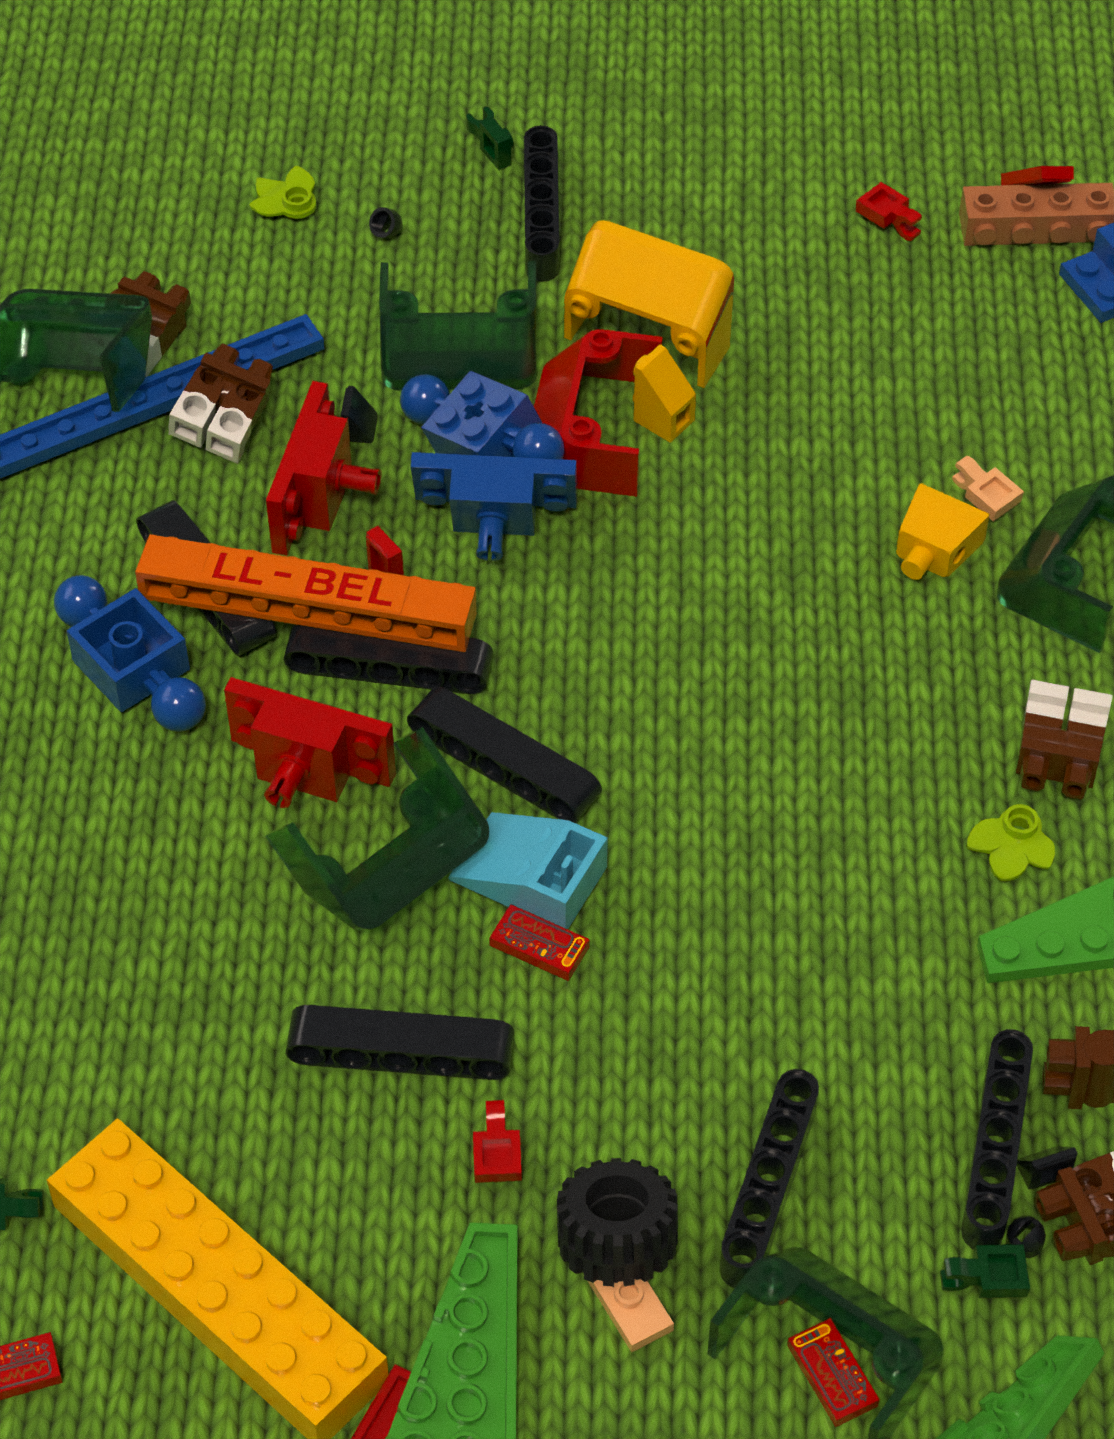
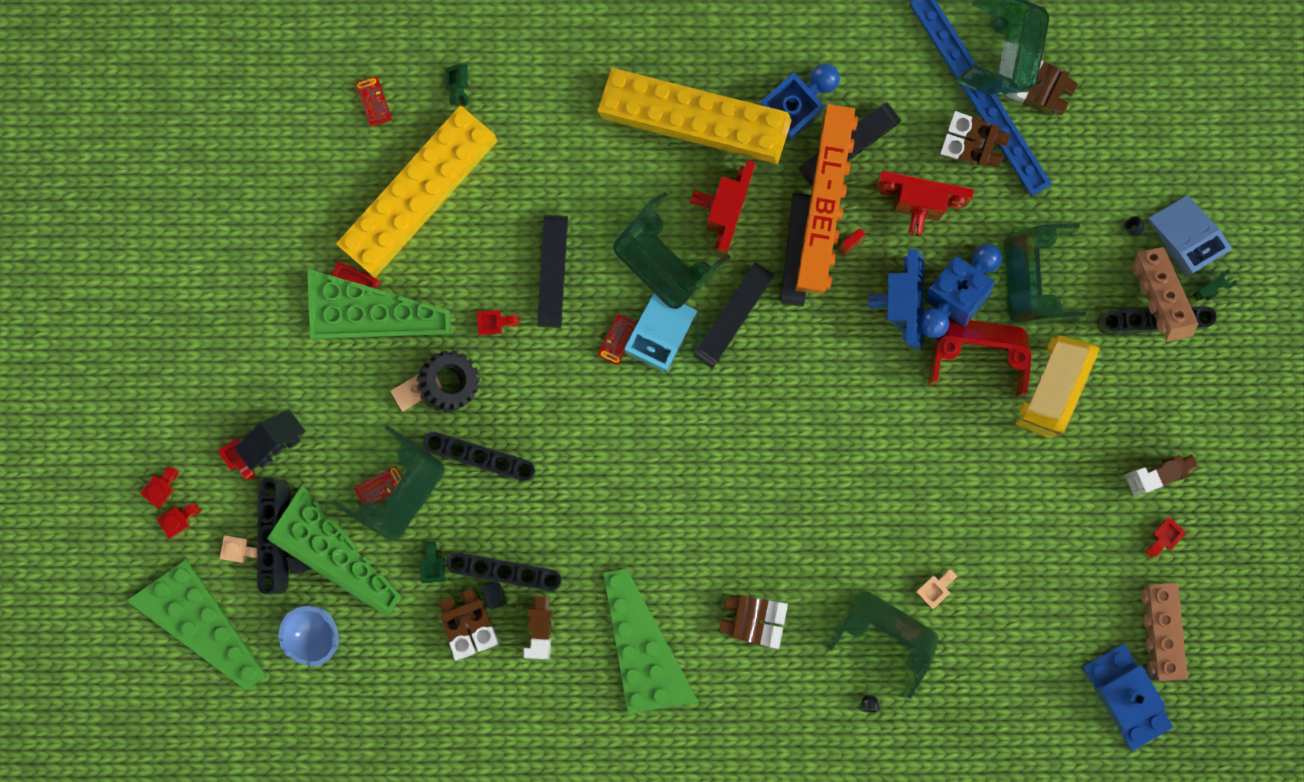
camera: 85 degrees right, 30 degrees up
lime plate [249,166,316,219] -> none
black slope [341,386,378,443] -> none
yellow slope [633,344,696,443] -> none
yellow torso [896,483,990,580] -> none
lime plate [966,804,1055,882] -> none
red tile [1001,166,1074,186] -> none
black hinge [1006,1216,1046,1258] -> none
none -> yellow brick [598,68,791,165]
none -> hips [1124,455,1198,496]
none -> nougat brick [1132,247,1198,342]
none -> medium blue slope [1148,195,1232,277]

